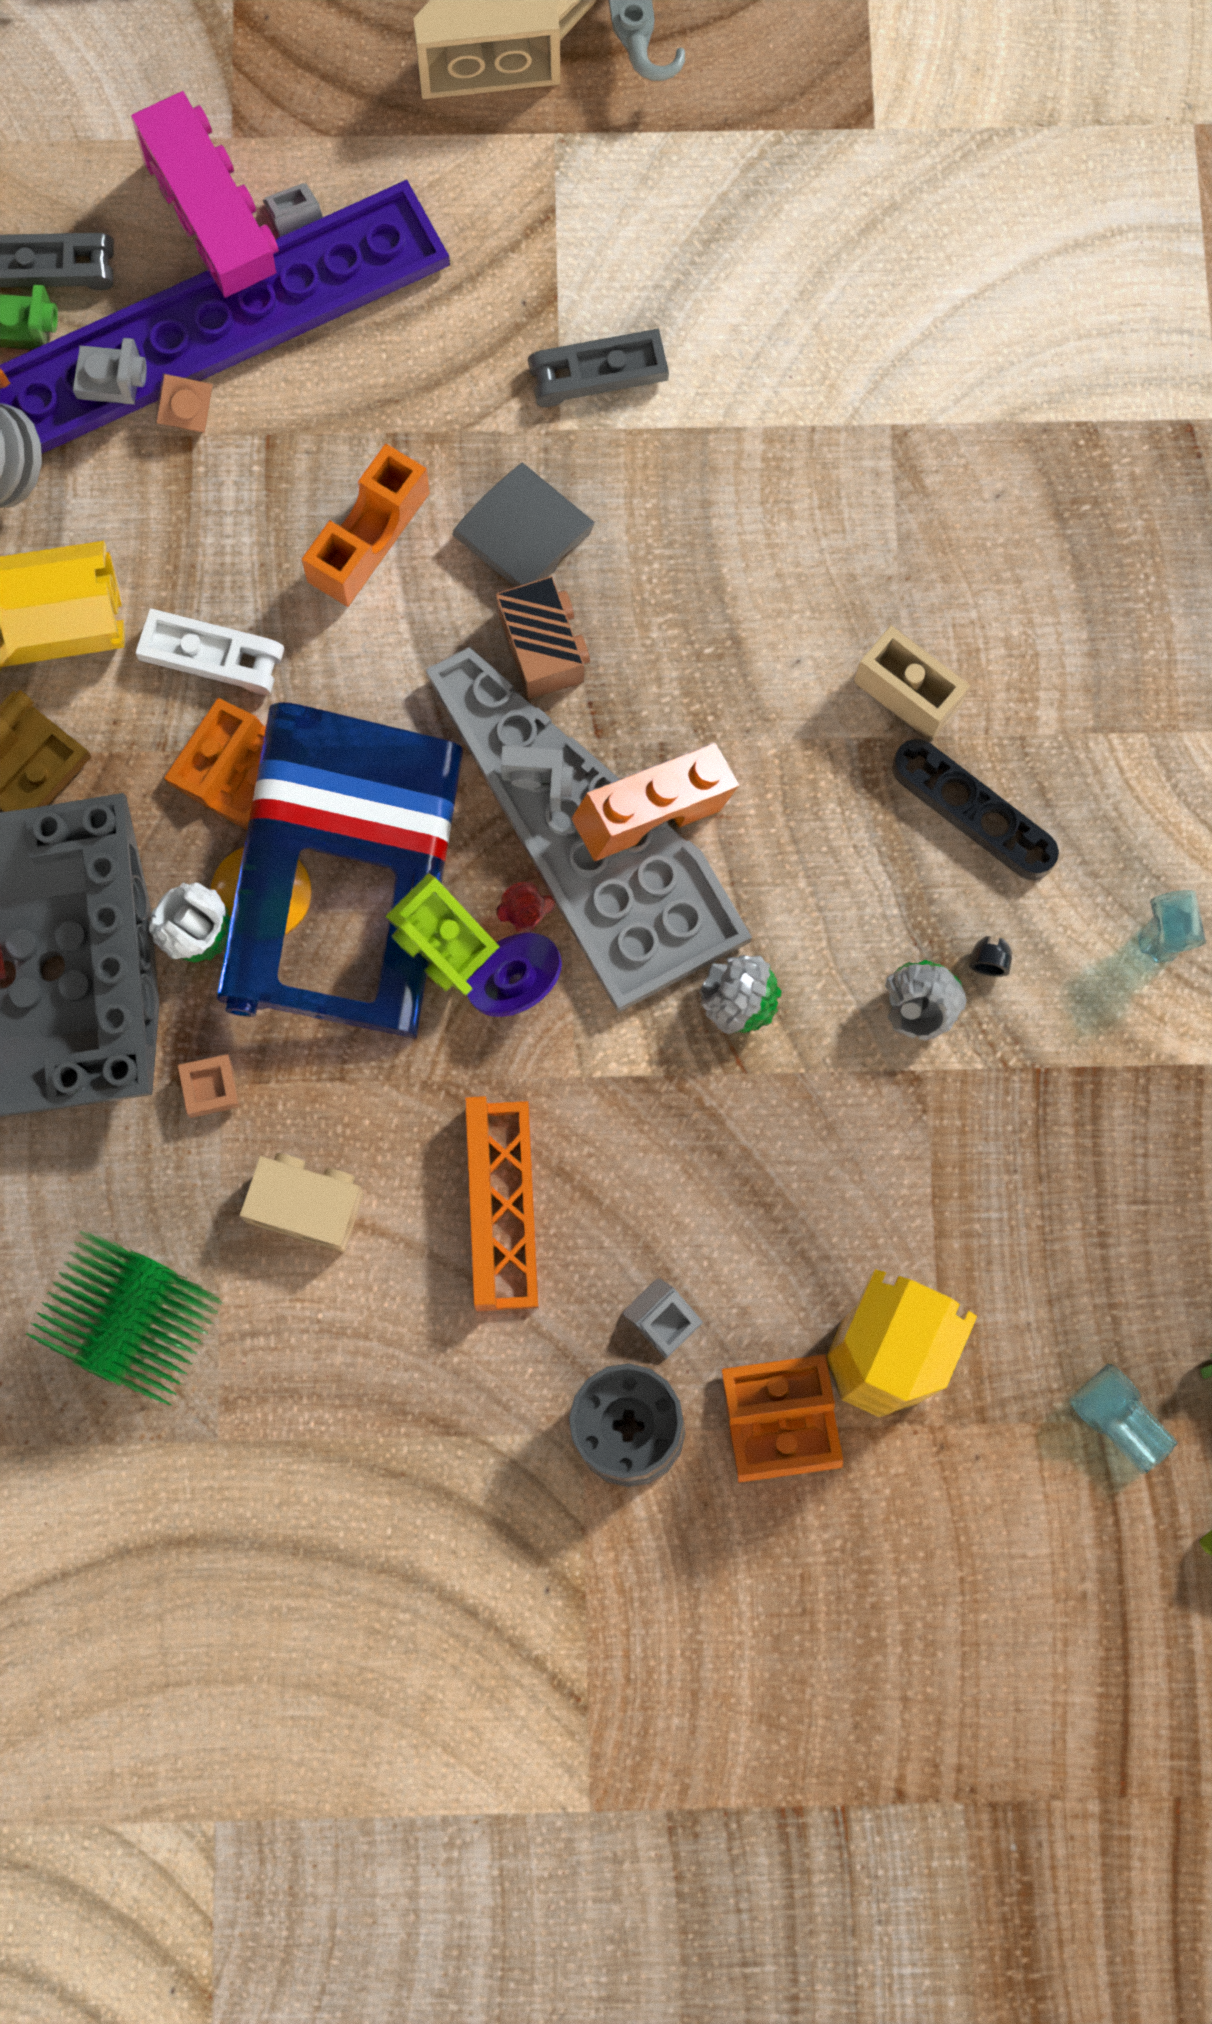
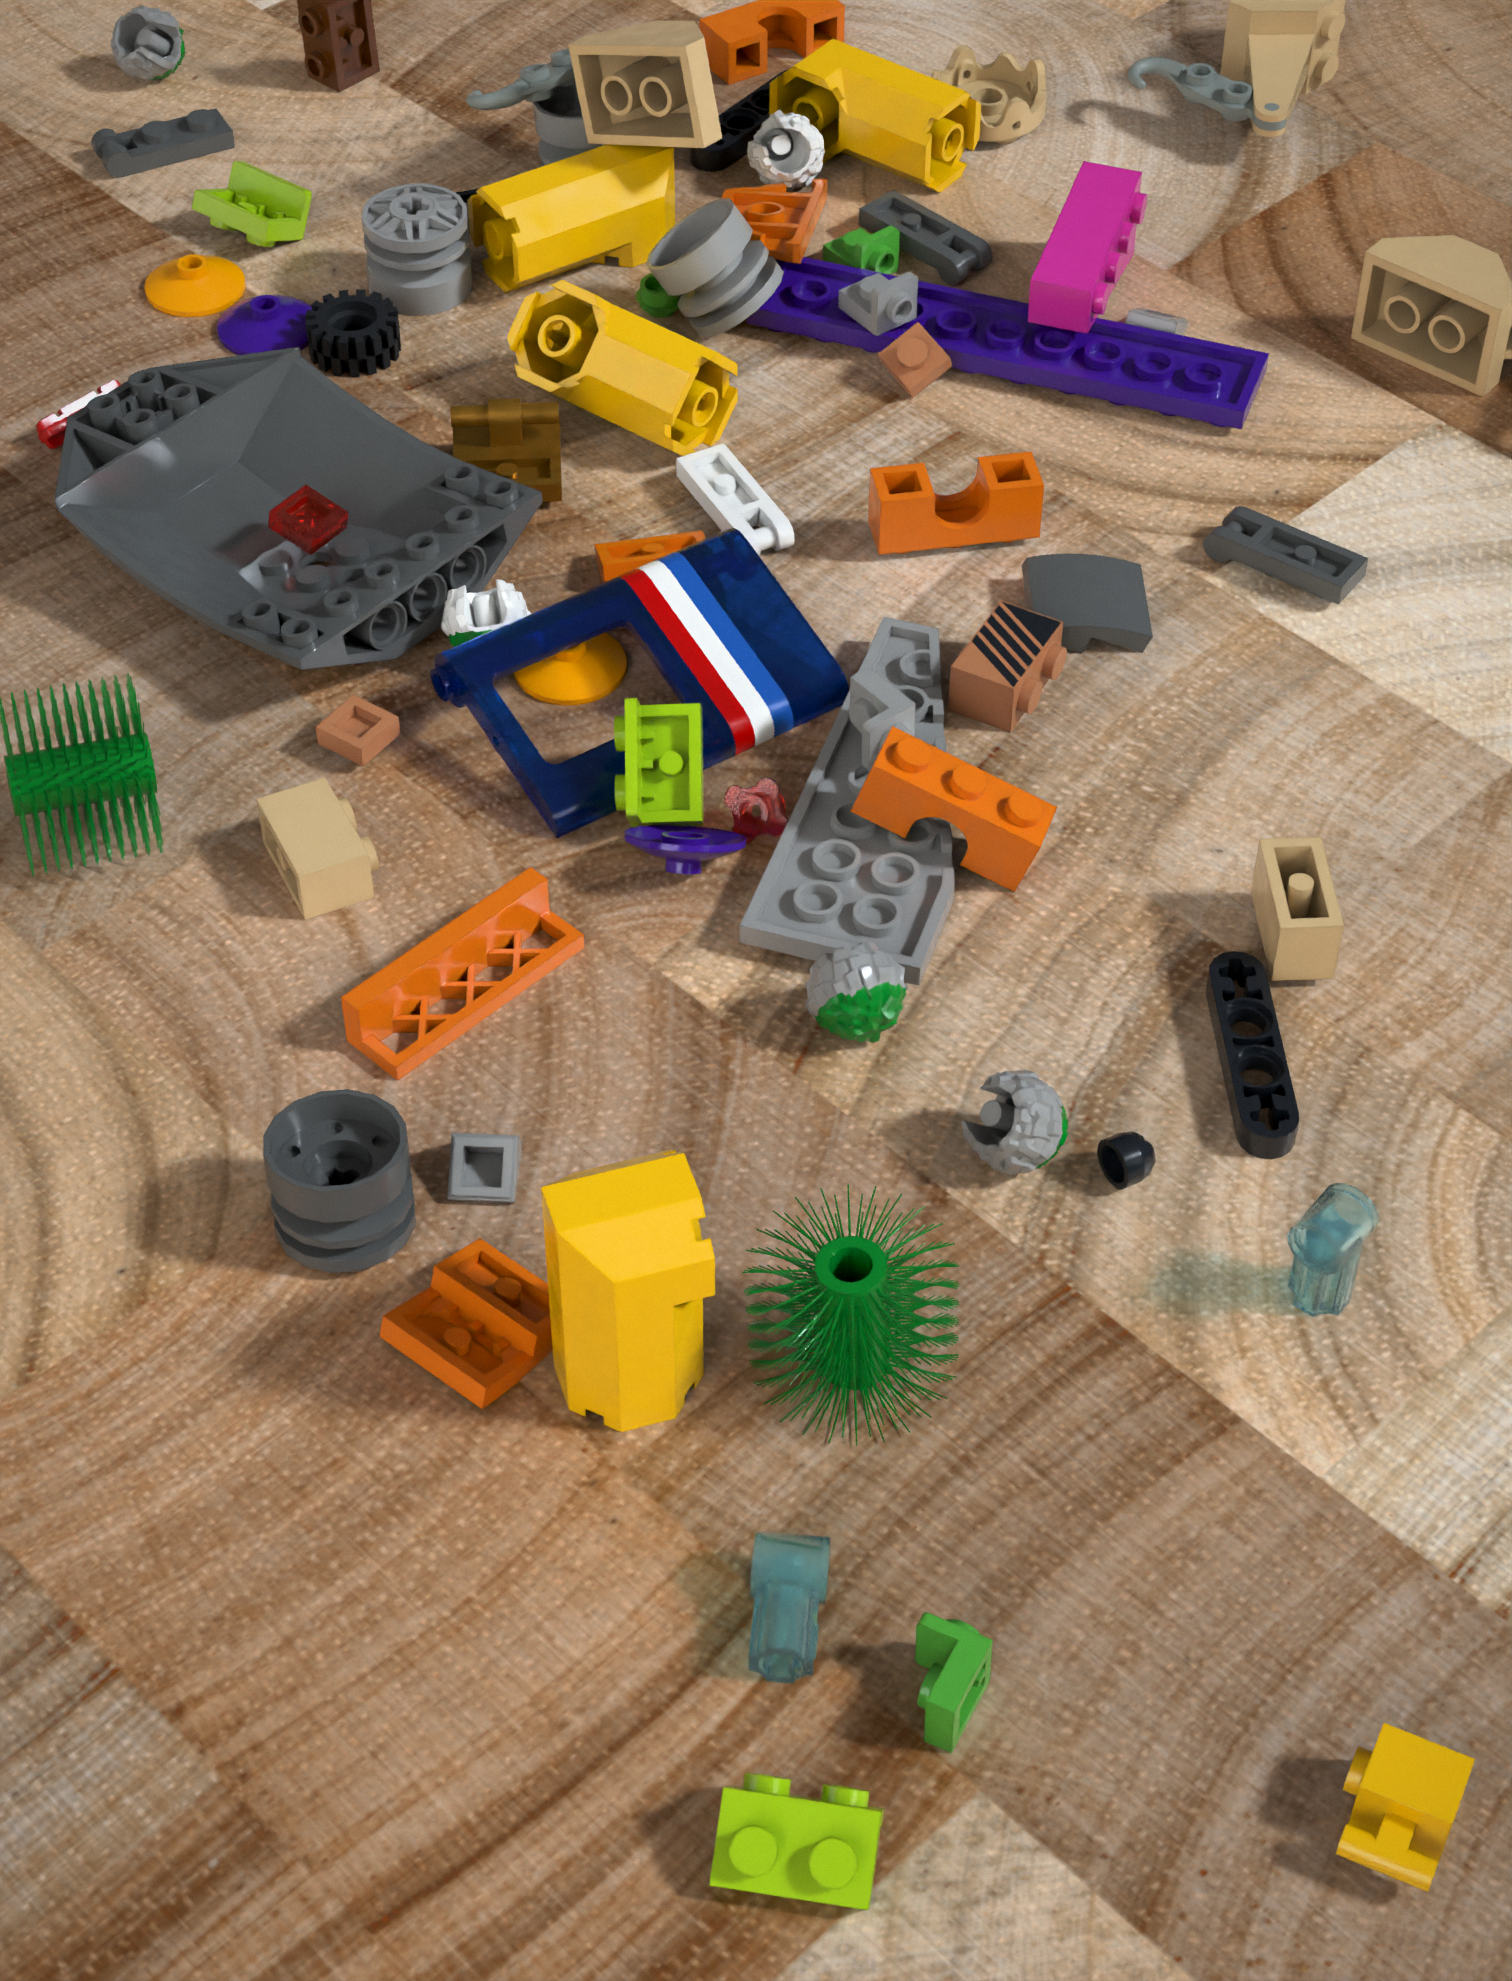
camera: 50 degrees right, 30 degrees down
none -> green piece [742,1184,960,1446]

